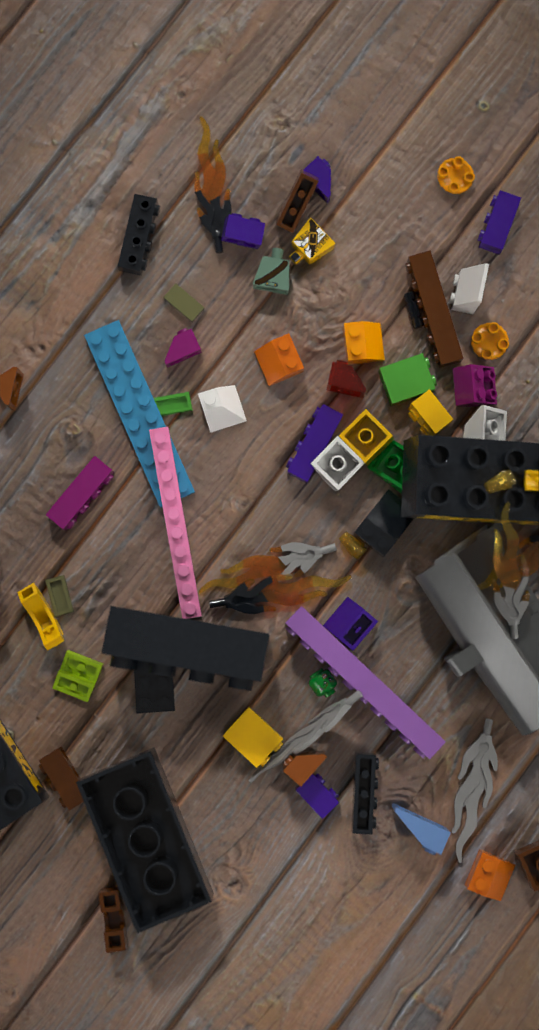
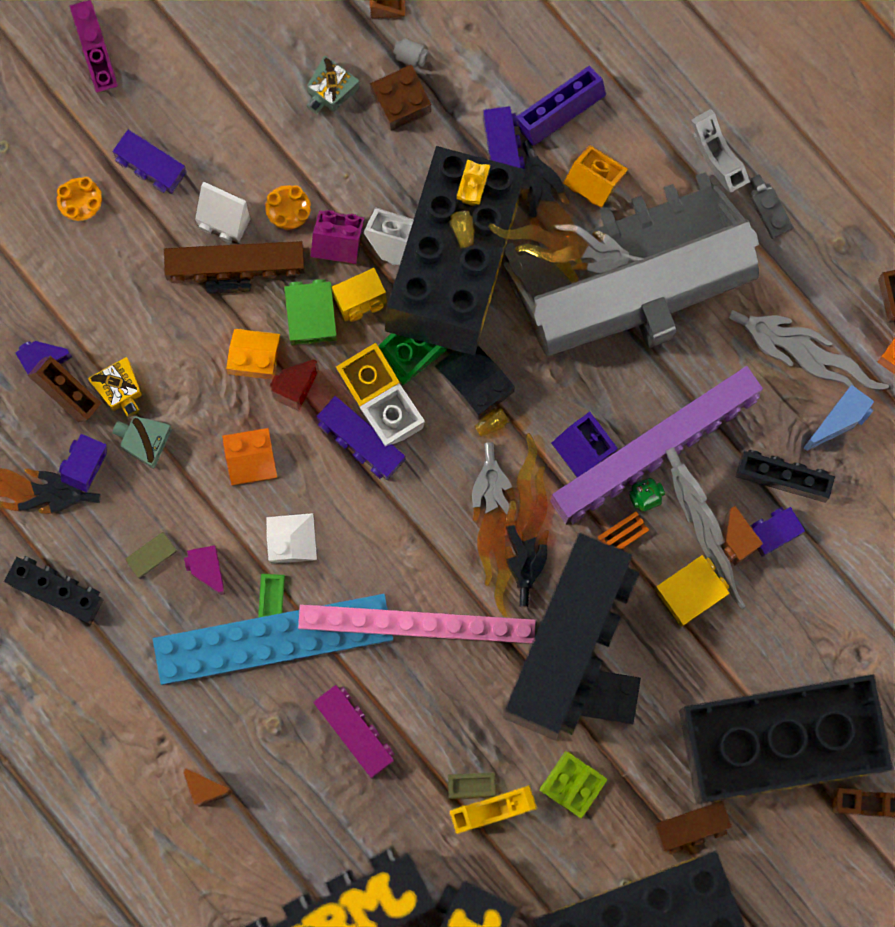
camera: 80 degrees left, 5 degrees down
none -> orange tile [597,511,649,550]

